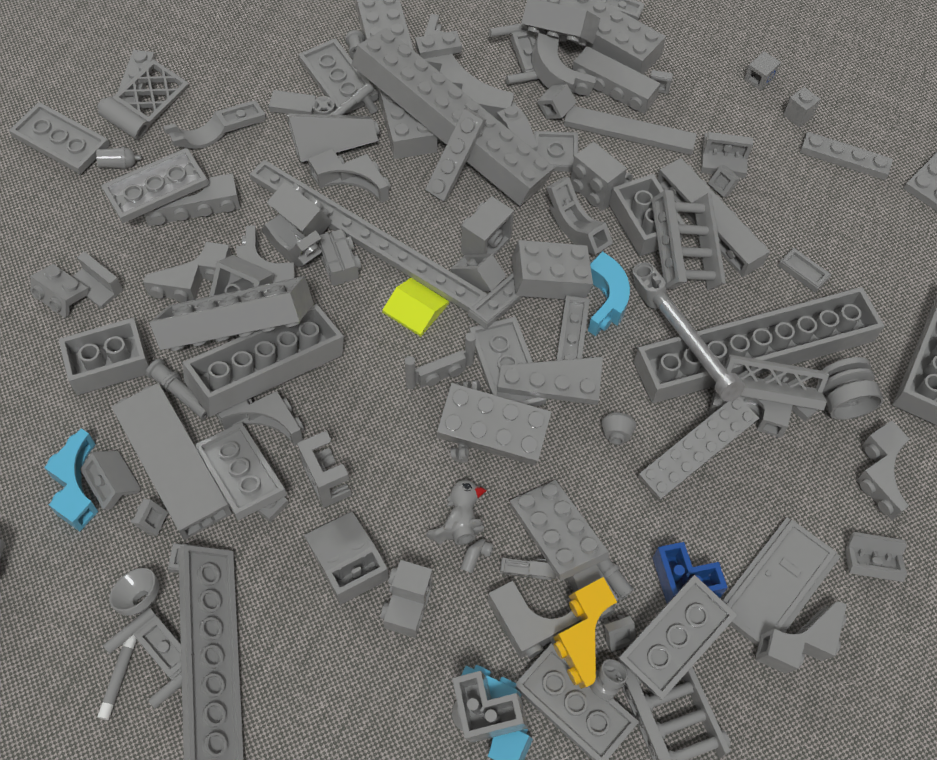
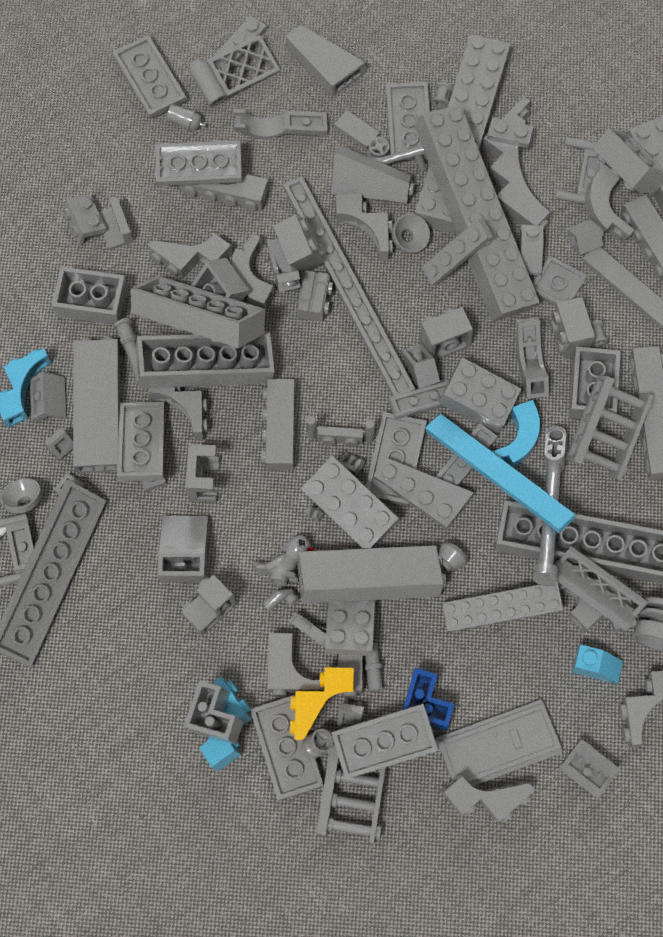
camera: 35 degrees right, 10 degrees up
neon yellow slope [382,278,449,337] -> none
none -> light grey brick [262,379,295,470]
none -> light grey slope [286,25,364,97]
none -> light grey brick [297,545,446,604]
none -> light grey piece [392,214,430,253]
none -> medium azure tile [425,414,575,533]
none -> medium azure slope [572,644,623,684]

